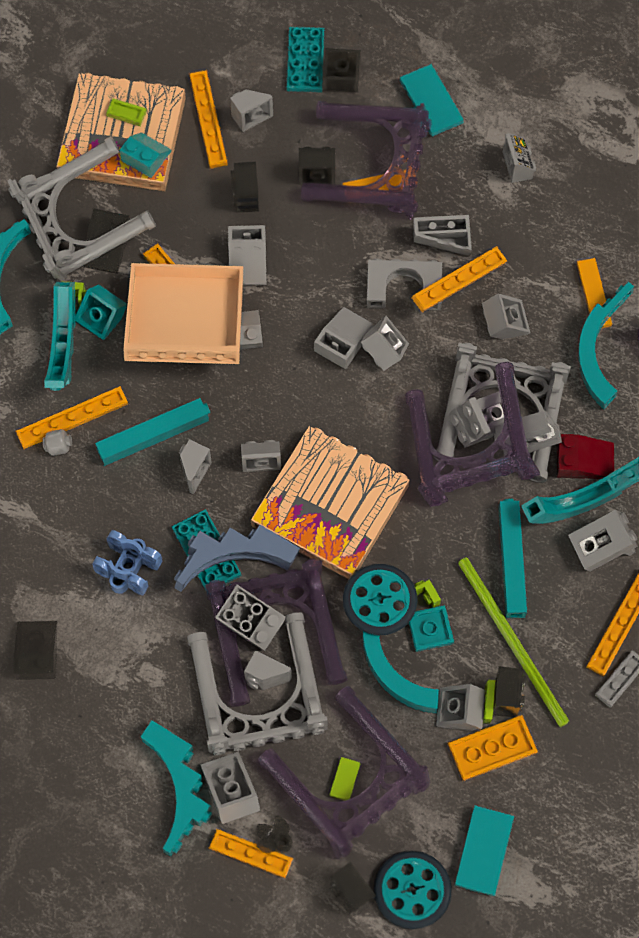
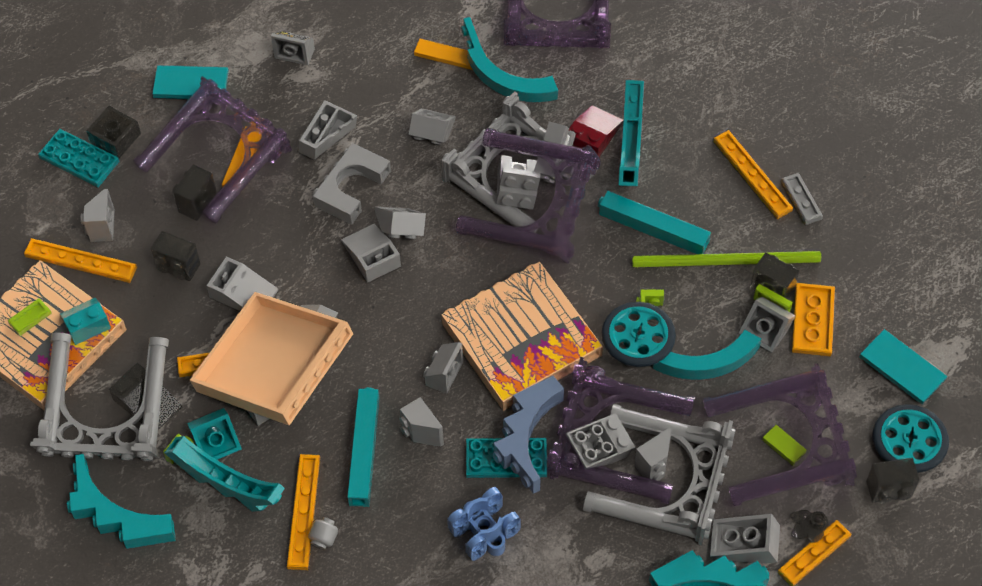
camera: 60 degrees left, 10 degrees down
teal tile [409,605,454,652] -> none
light orange tile [411,246,507,313] -> none
light grey brick [568,510,638,571] -> none

